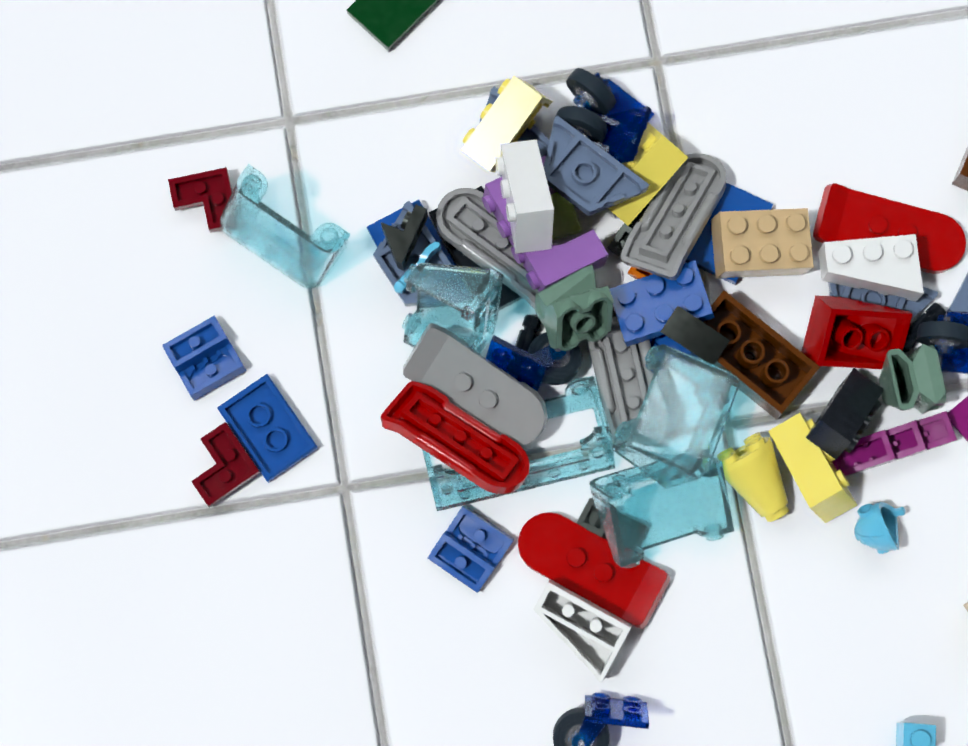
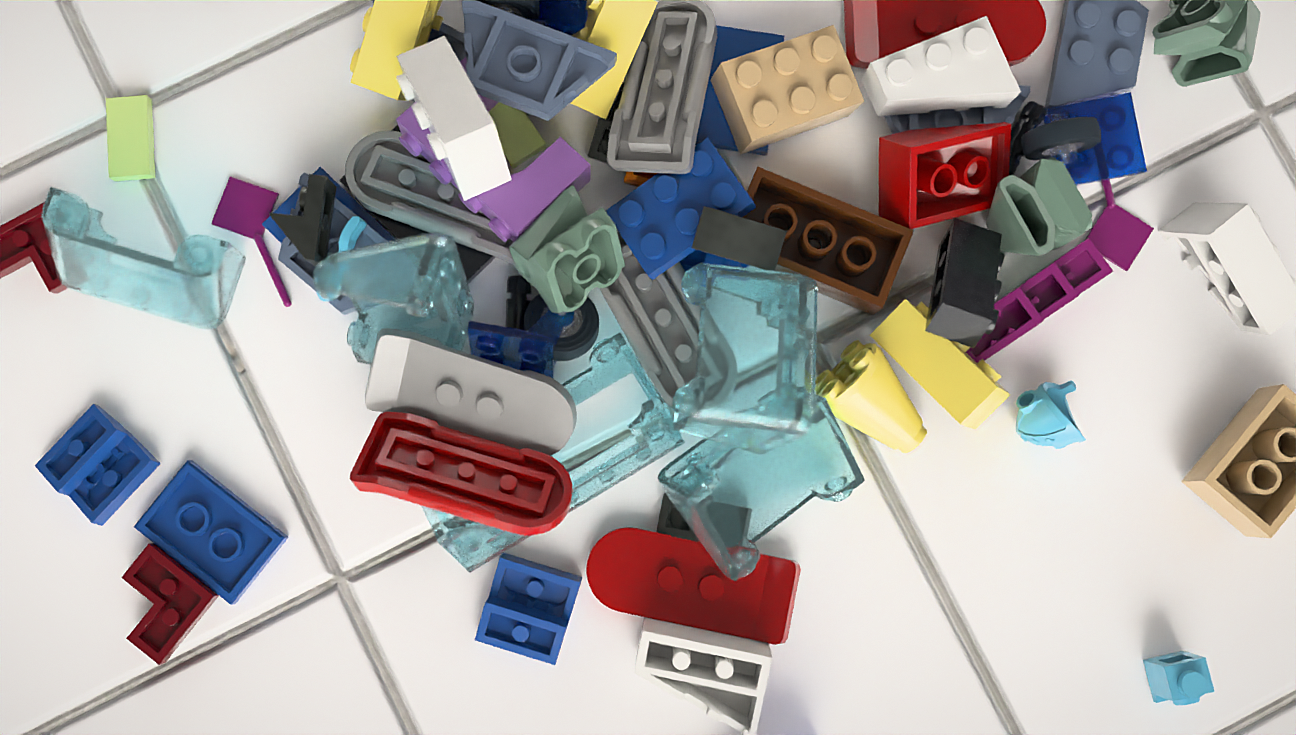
camera: 25 degrees left, 5 degrees up
none -> yellowish green tile [106,95,155,181]
none -> magenta piece [211,176,292,307]

